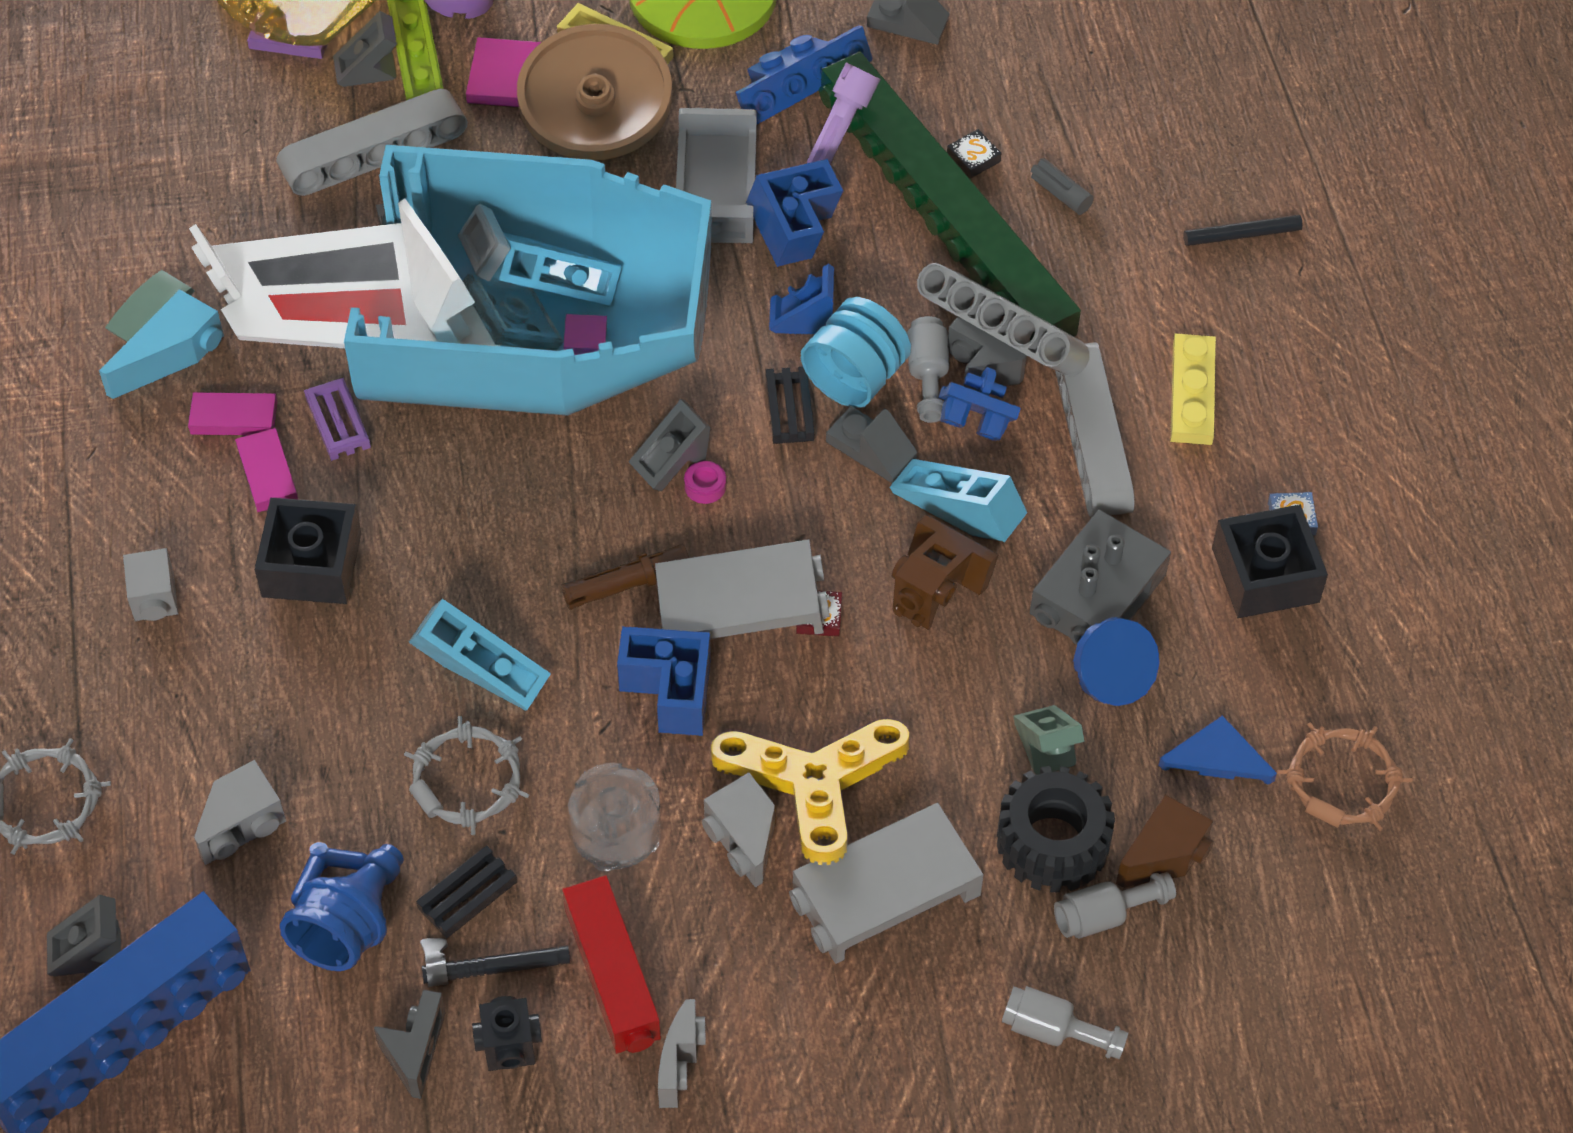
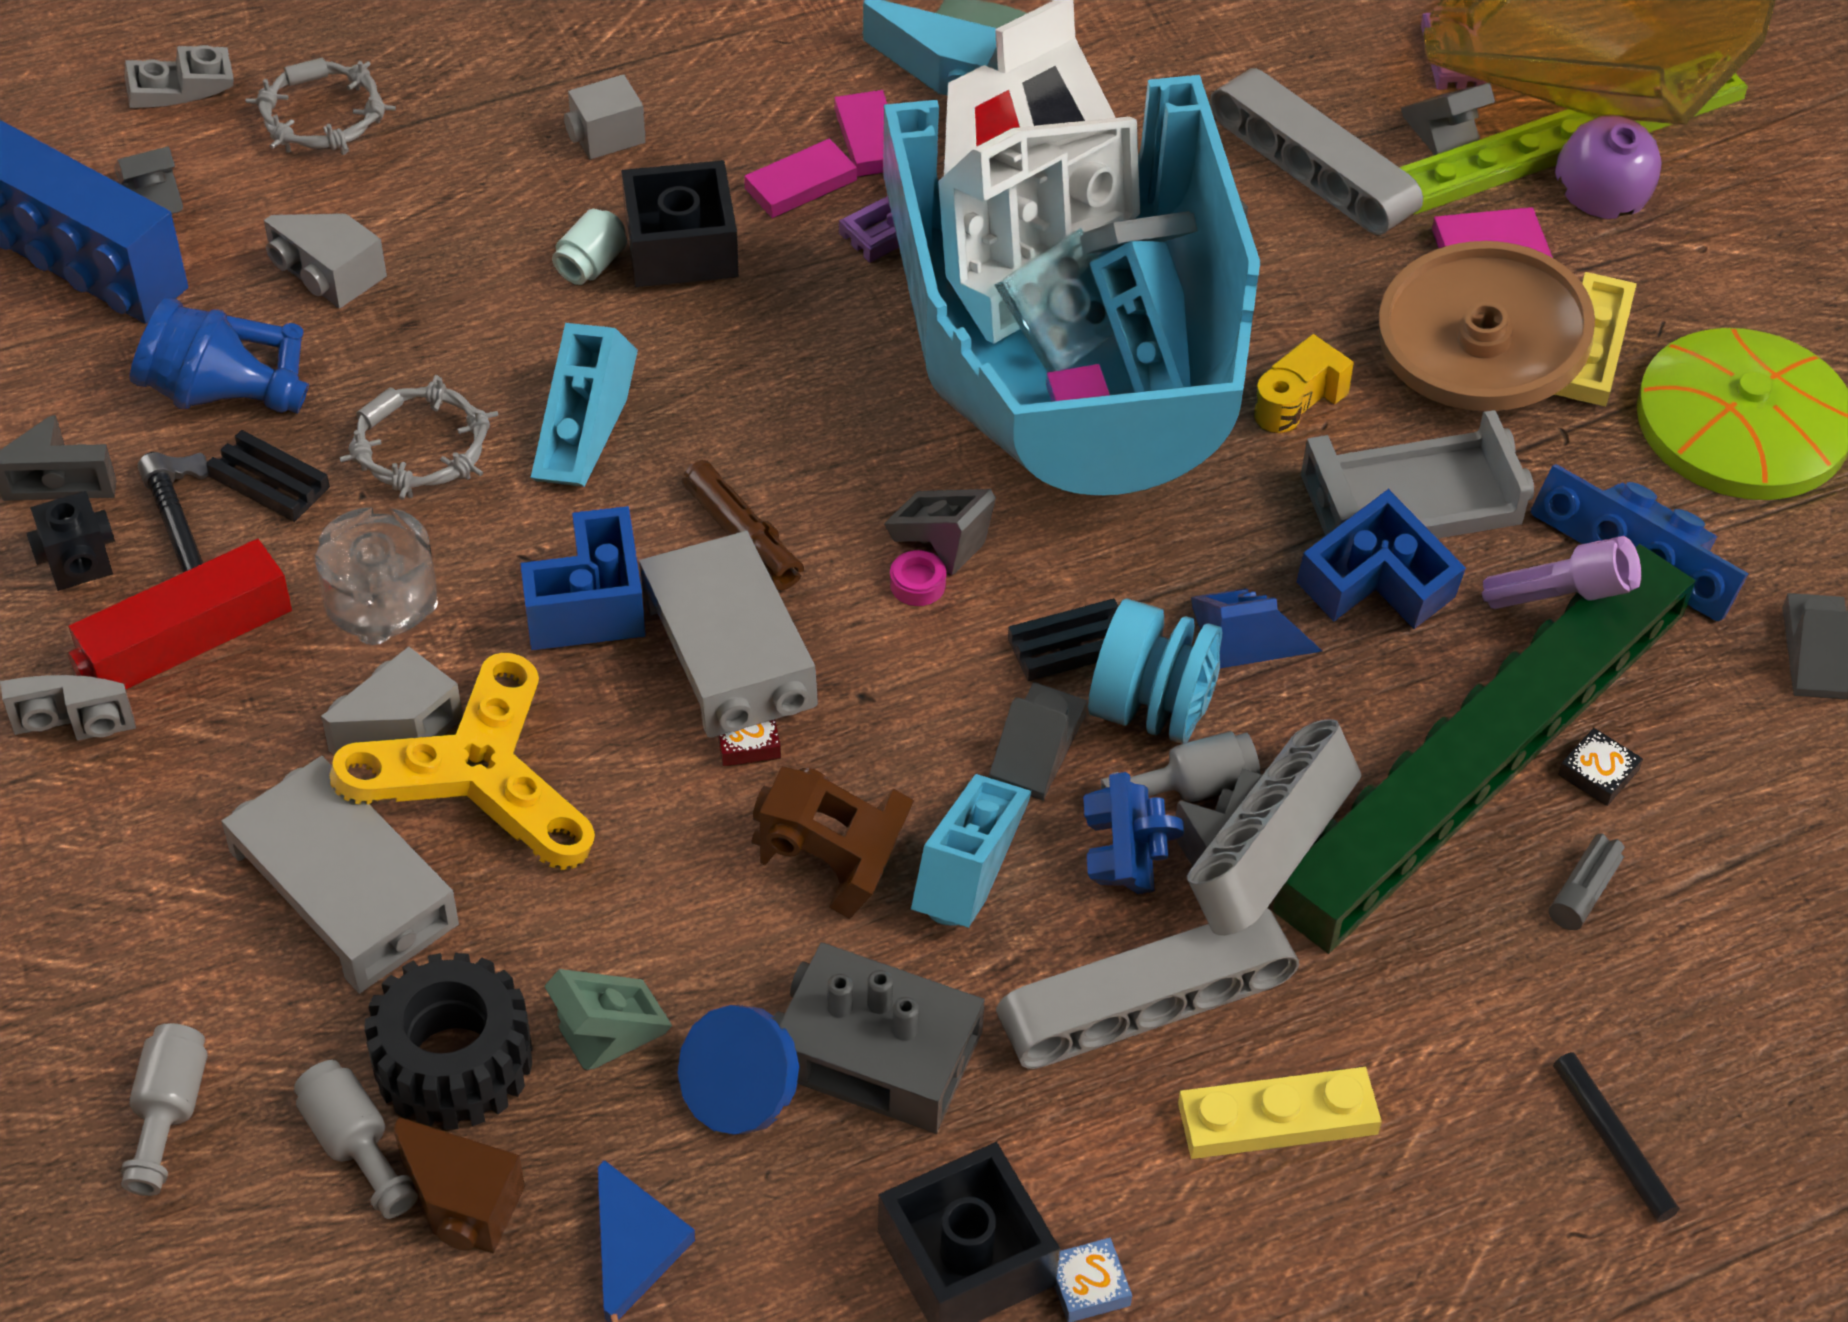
camera: 75 degrees right, 5 degrees down
none -> light aqua brick [552,209,627,285]

